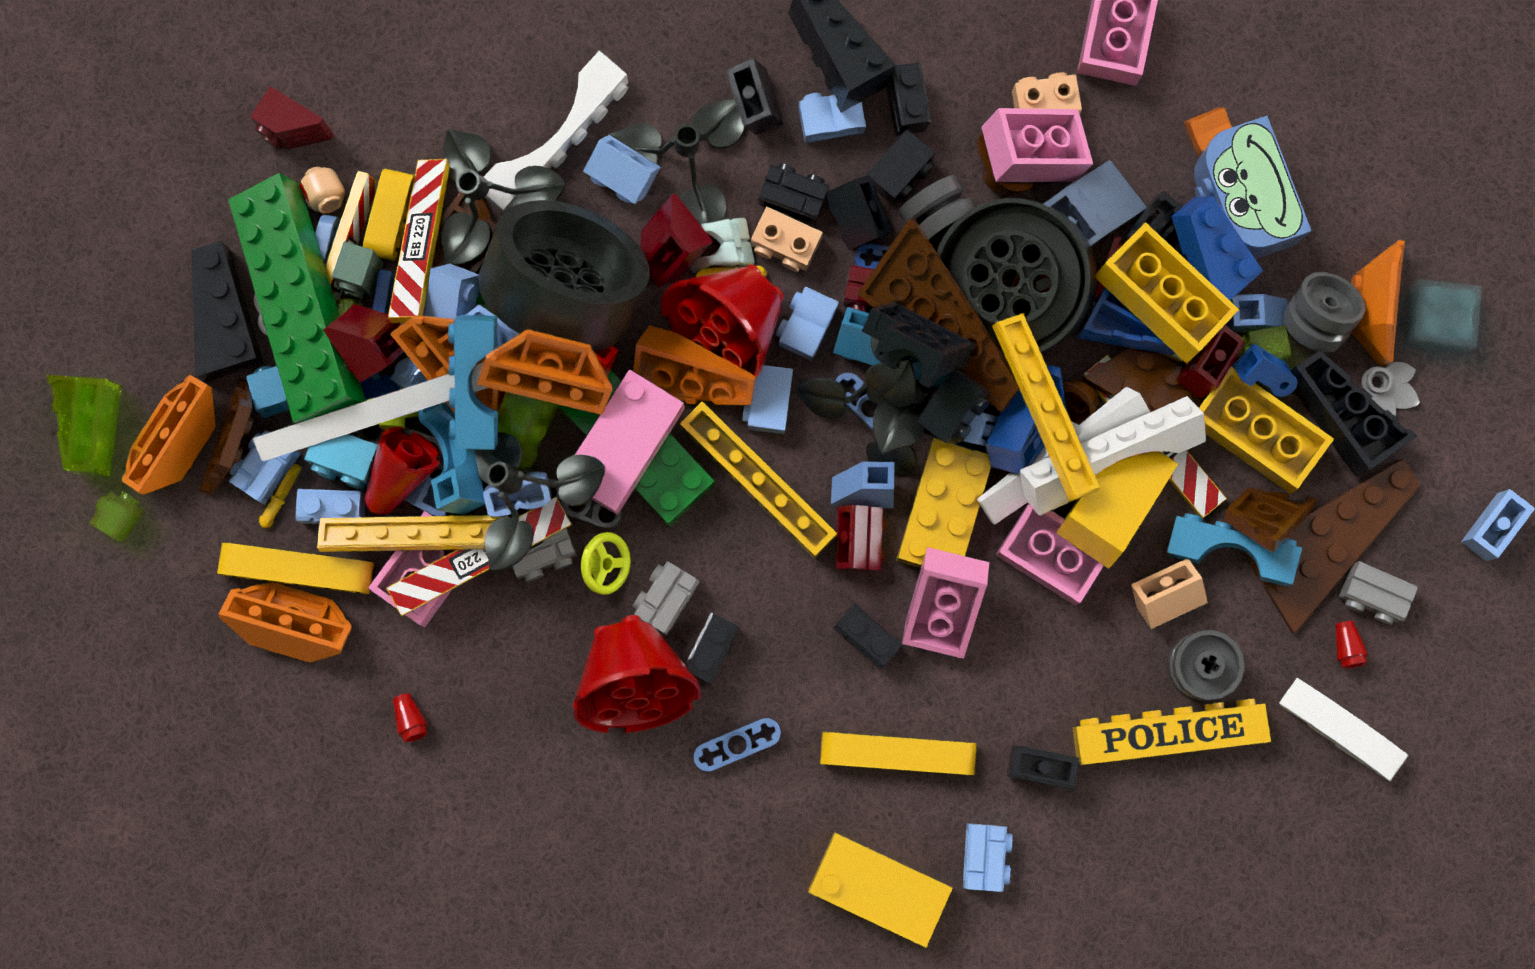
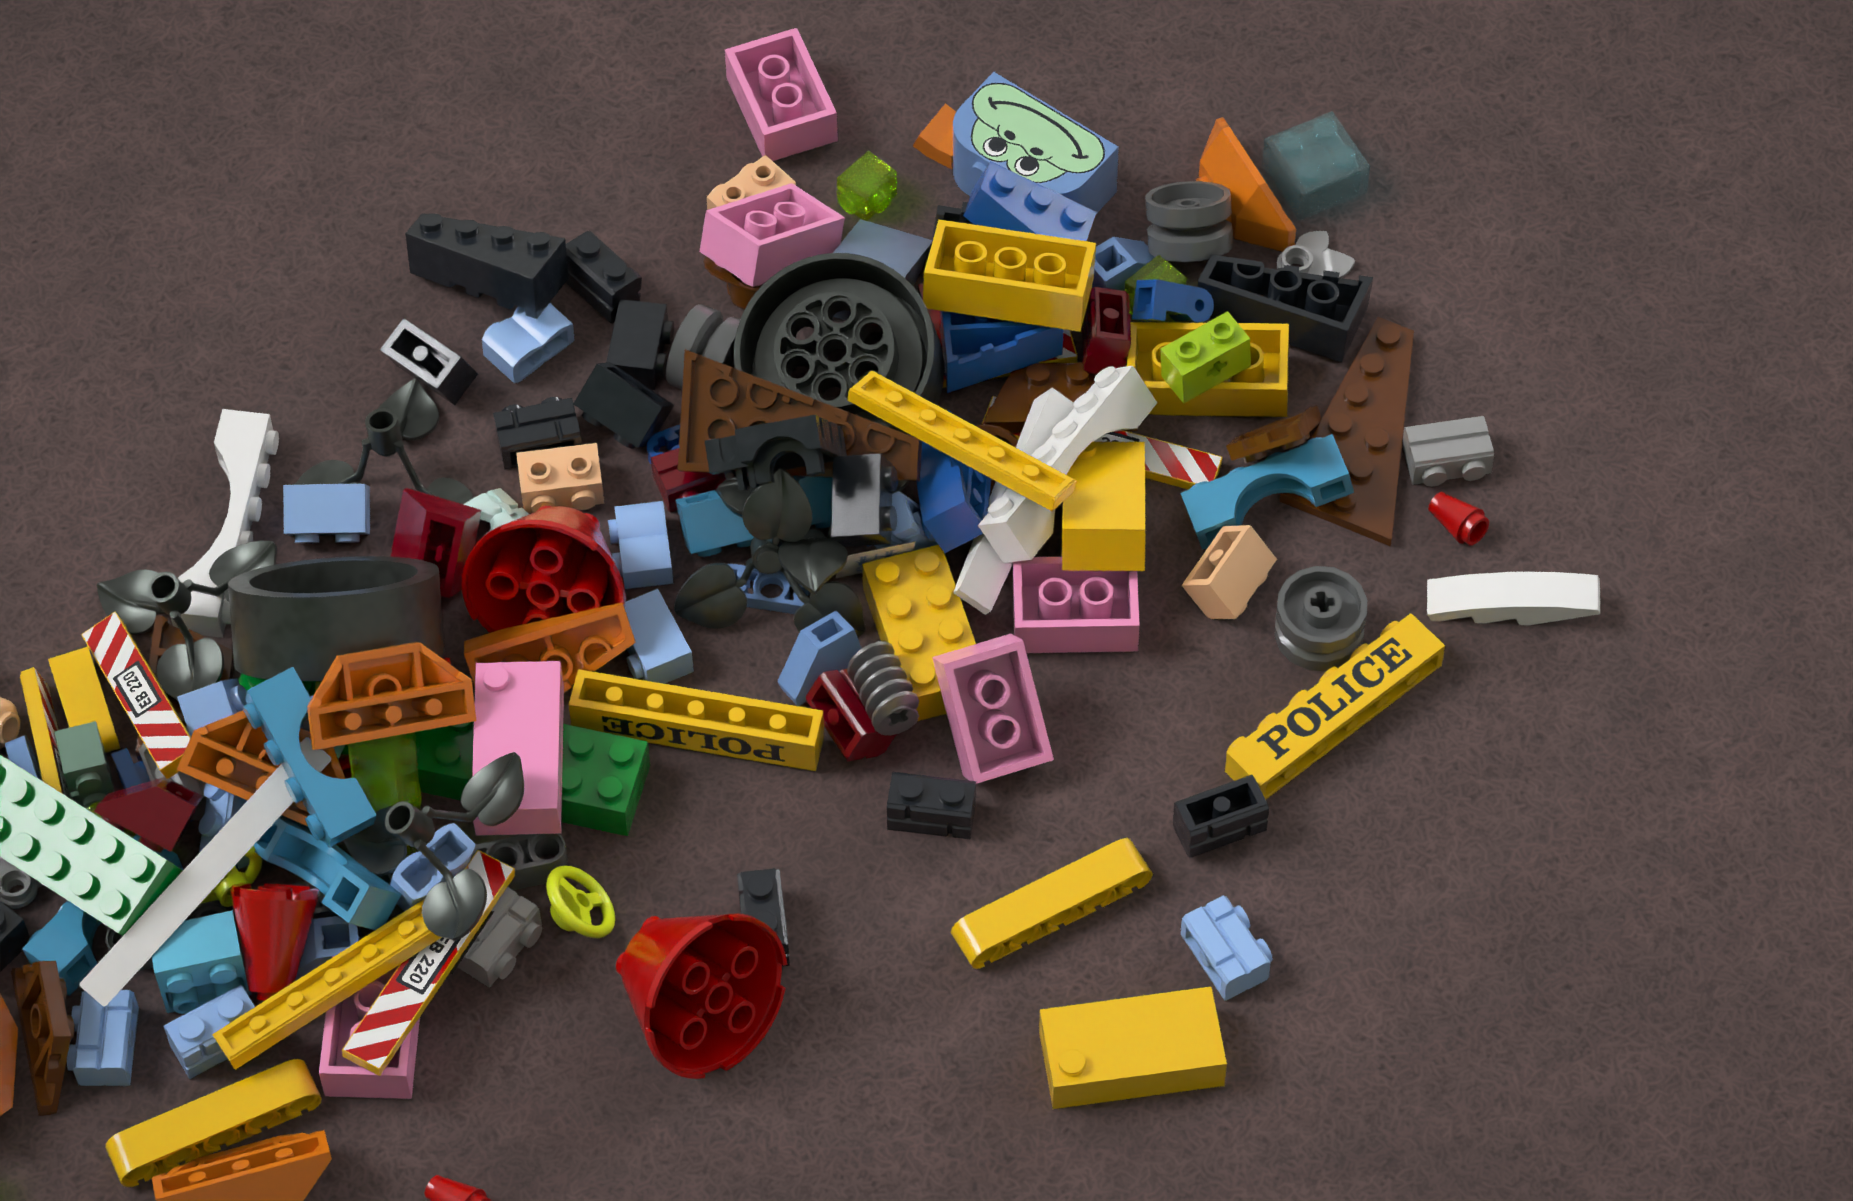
camera: 30 degrees left, 25 degrees down
yellow piece [259,464,301,528] -> none
light grey brick [632,561,700,636] -> none
medium blue beam [694,718,781,771] -> none
light blue brick [1461,489,1535,561] -> none
none -> clear neon green brick [837,150,897,221]
none -> flat silver piece [847,641,919,735]
none -> lime brick [1160,311,1251,404]

